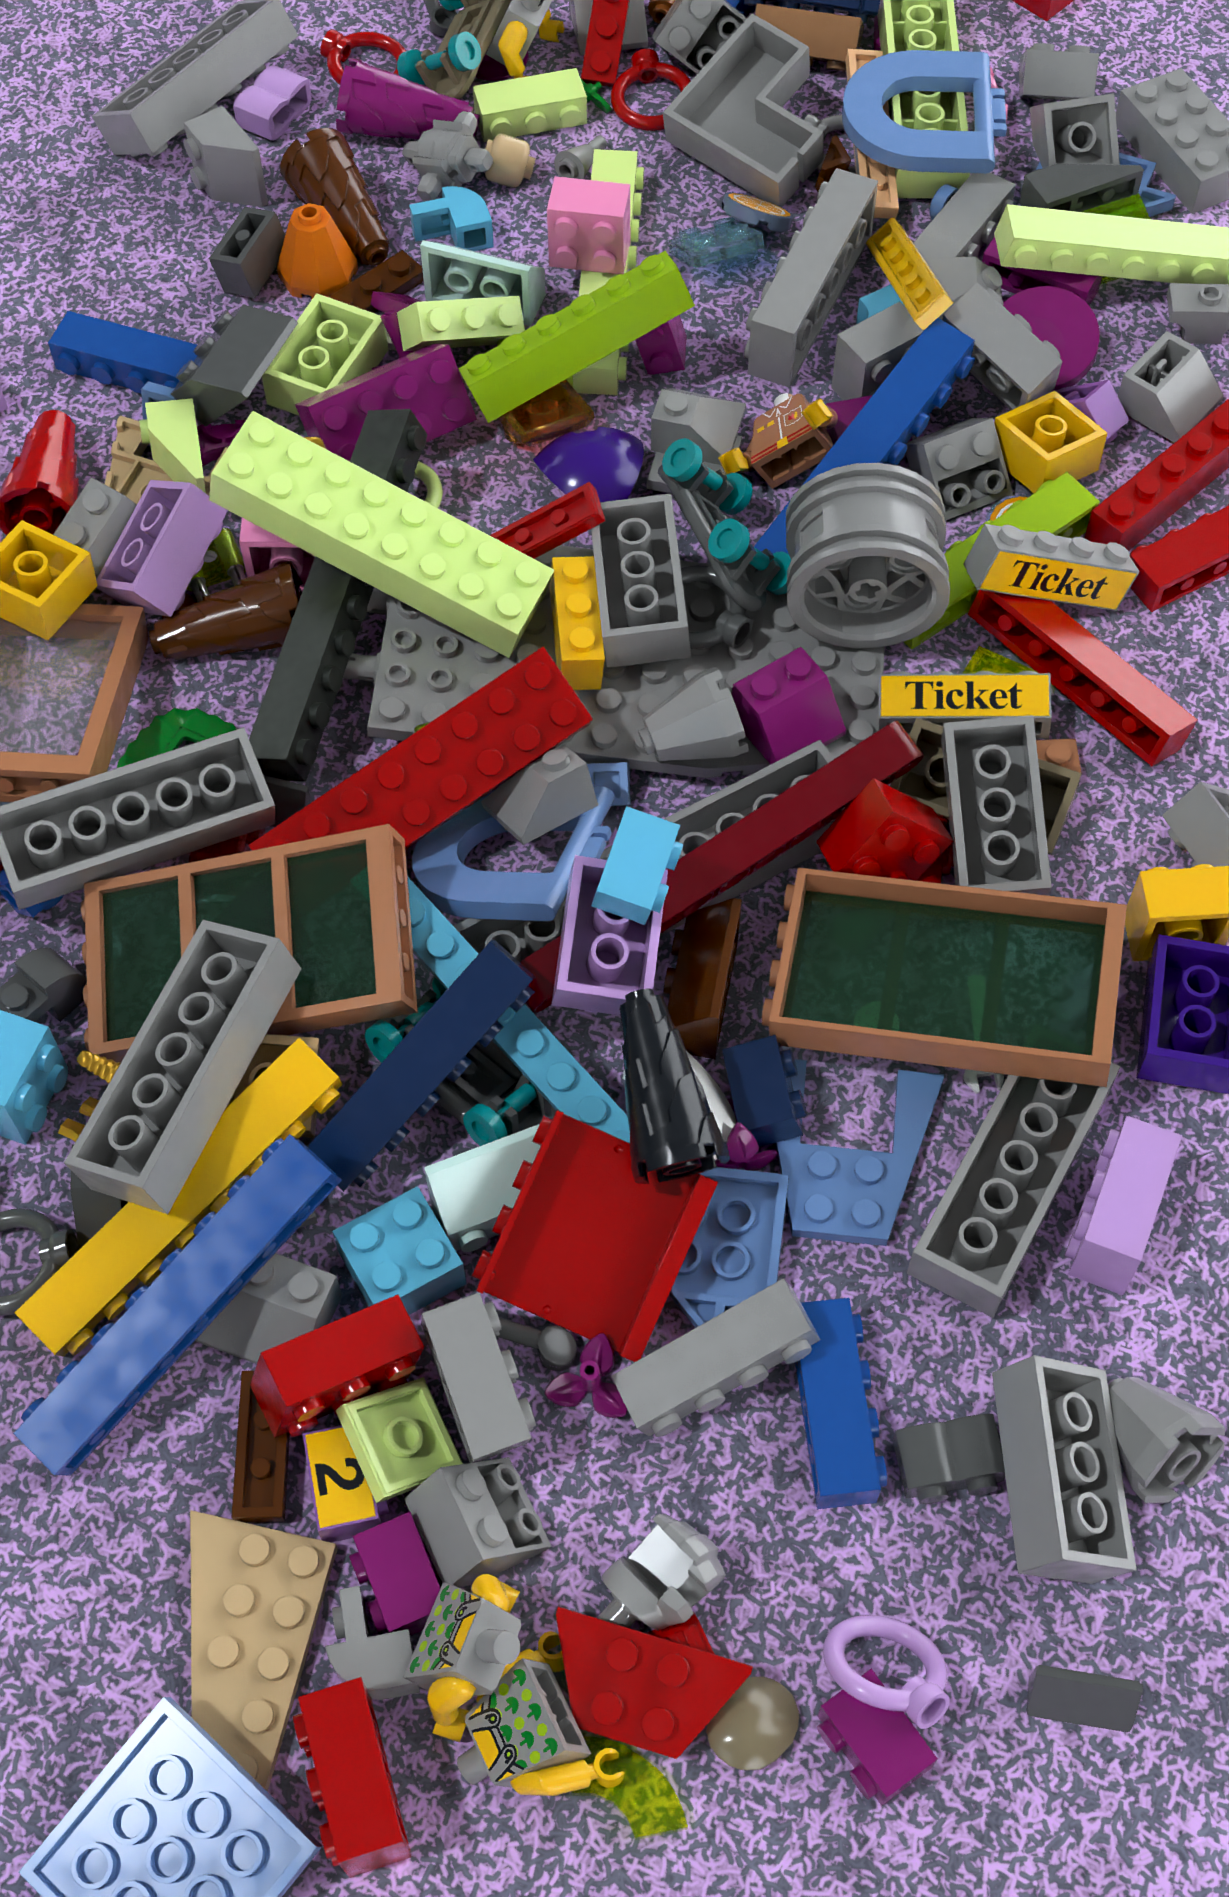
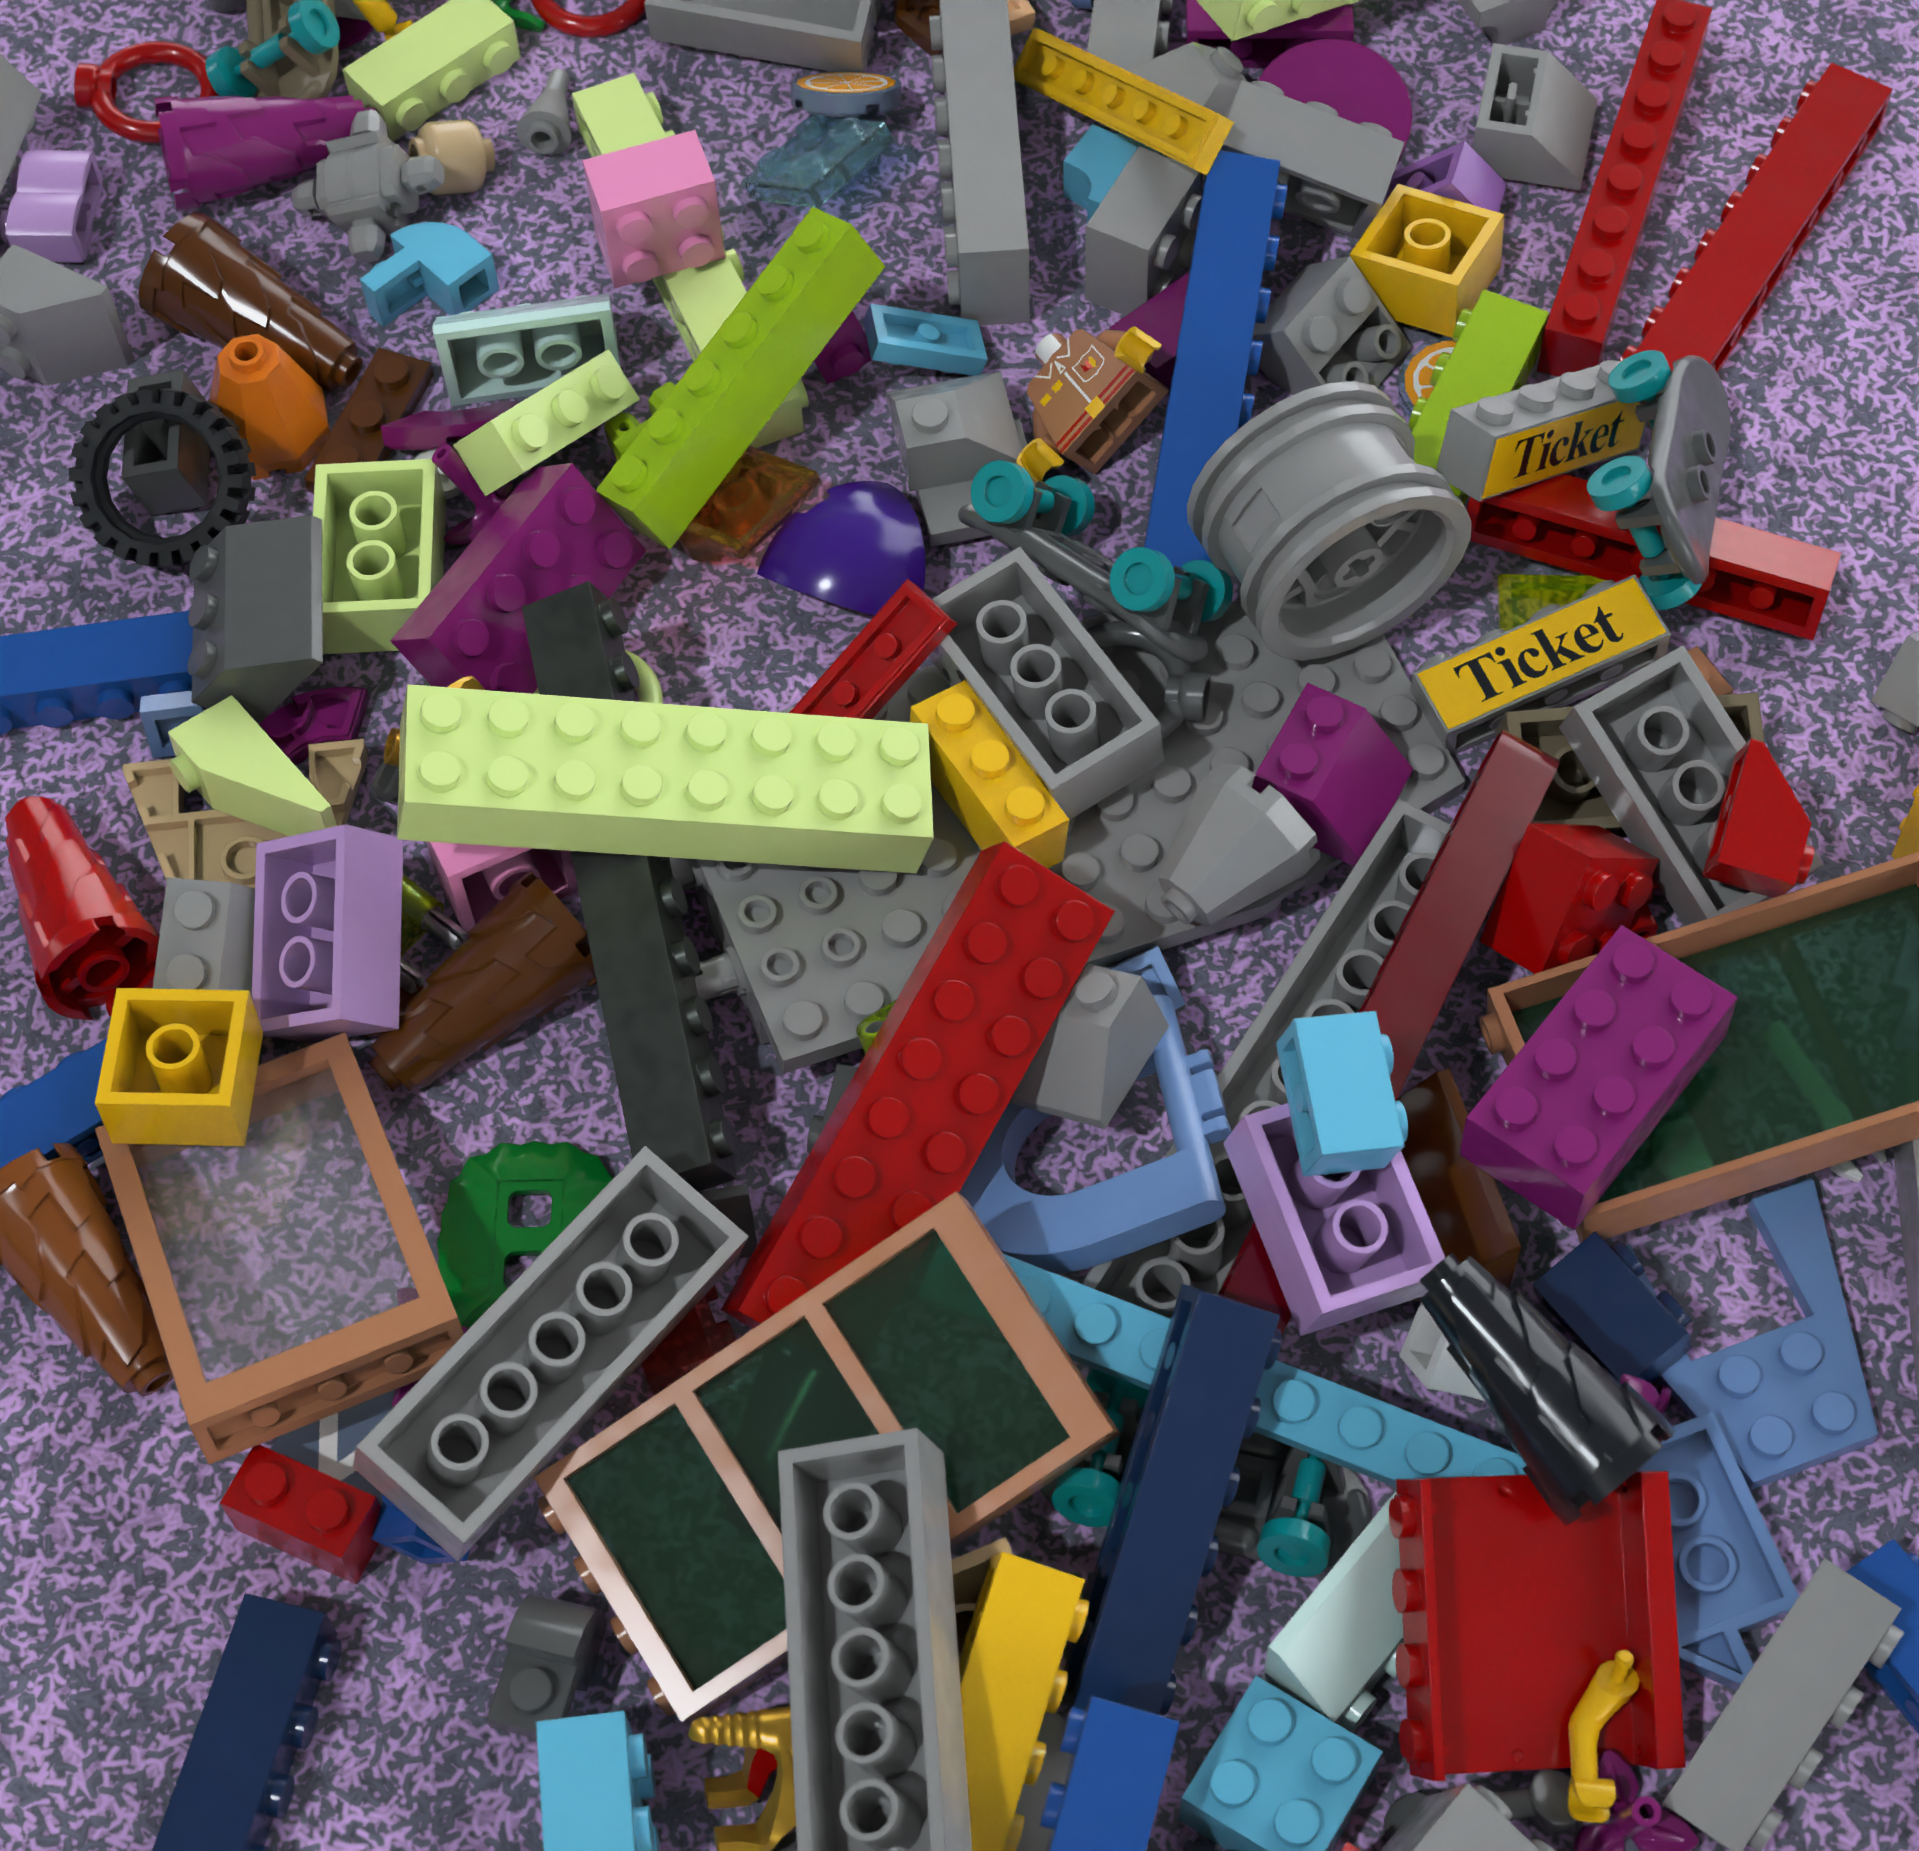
camera: 25 degrees left, 0 degrees up
none -> black tyre [69,388,256,567]
none -> medium azure plate [863,303,988,376]
none -> magenta brick [1459,925,1738,1231]
none -> yellow piece [1567,1650,1639,1823]
none -> dark grey piece [1587,350,1731,610]
none -> red slope [1702,738,1815,898]

